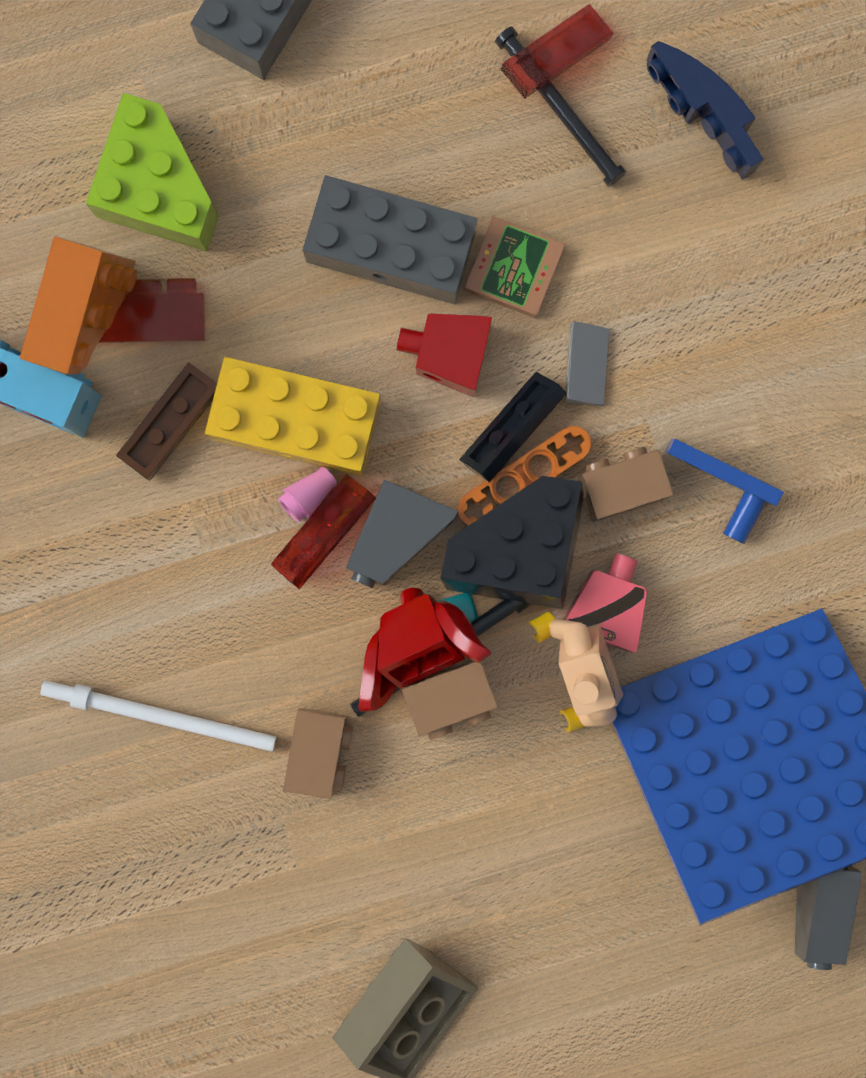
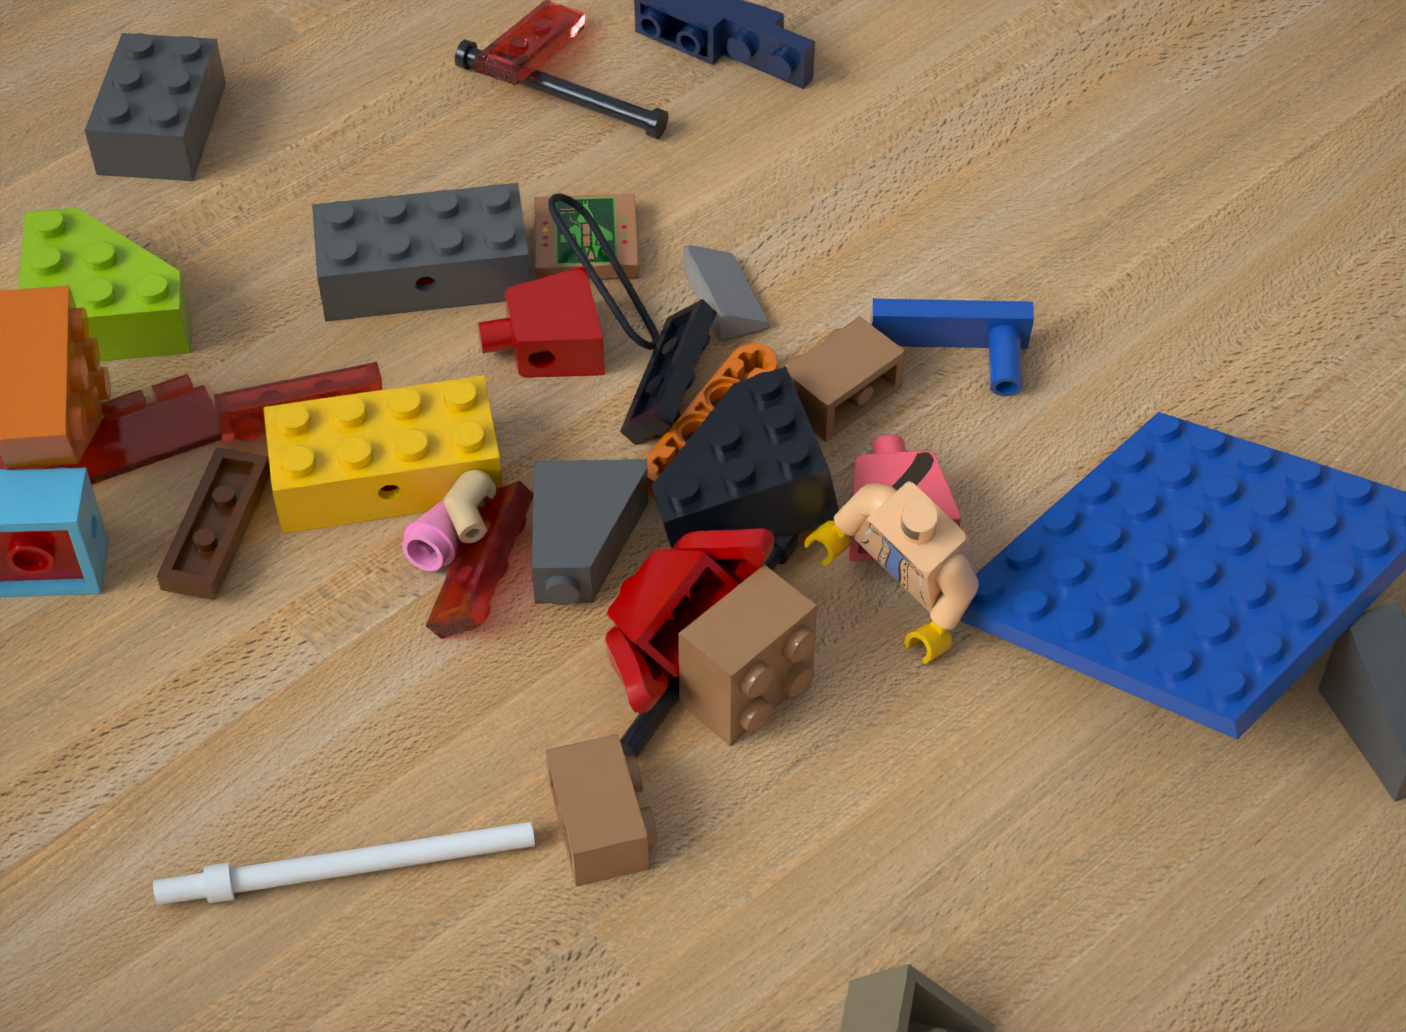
camera: 25 degrees left, 35 degrees down
none -> clear red plate [214,362,382,443]
none -> tan arm [444,469,496,543]
none -> black piece [548,193,660,350]

